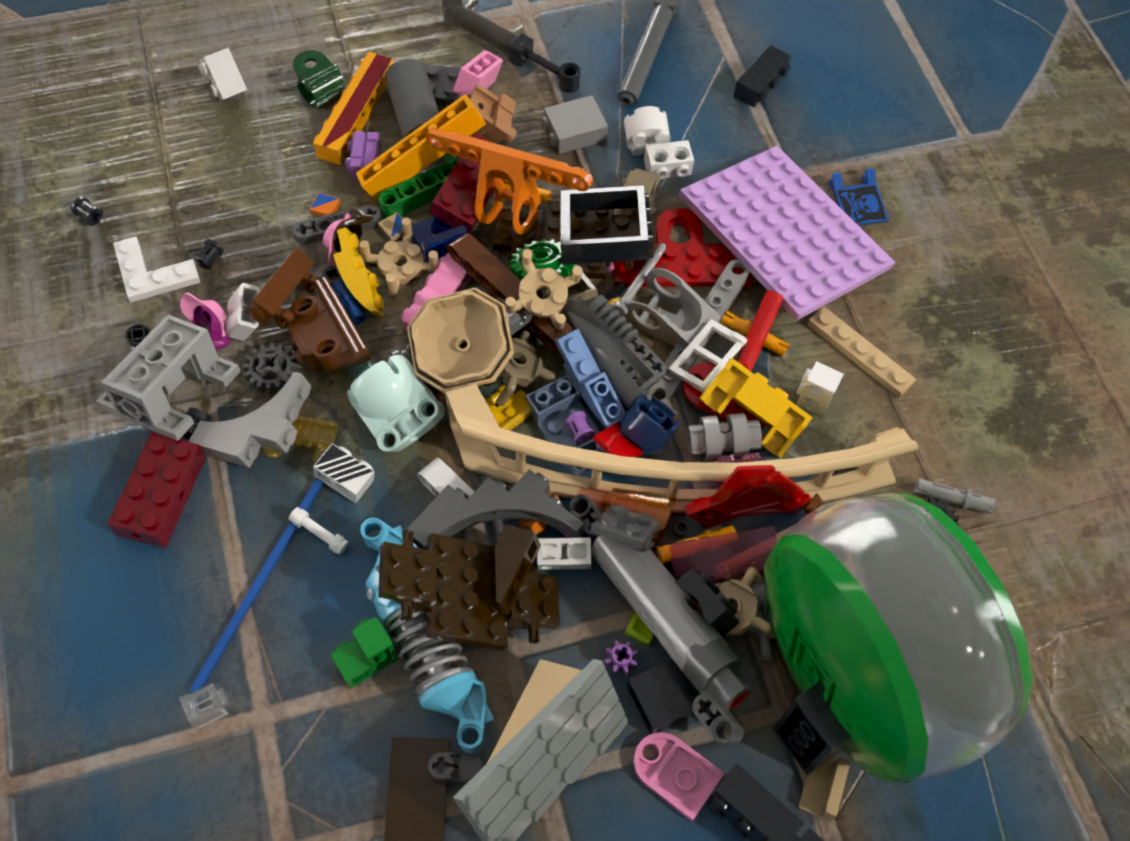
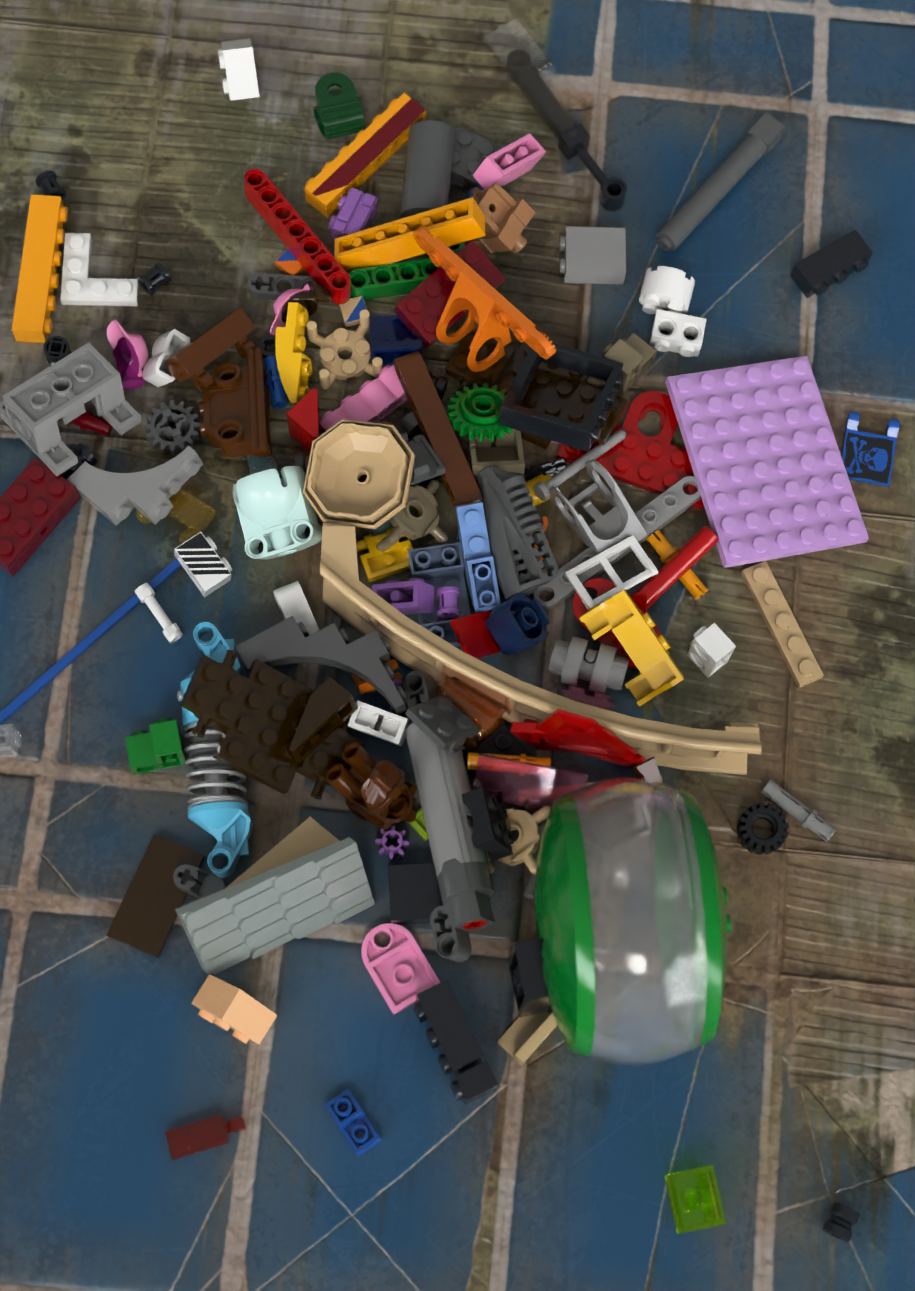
camera: 20 degrees right, 10 degrees up
tan plate [505,249,582,330] -> none
none -> light orange brick [12,194,68,343]
none -> dark red pin [59,410,113,437]
none -> red beam [244,169,351,304]
none -> red slope [287,389,320,453]
none -> reddish brown helmet [326,742,417,830]
none -> medium lavender brick [372,578,435,615]

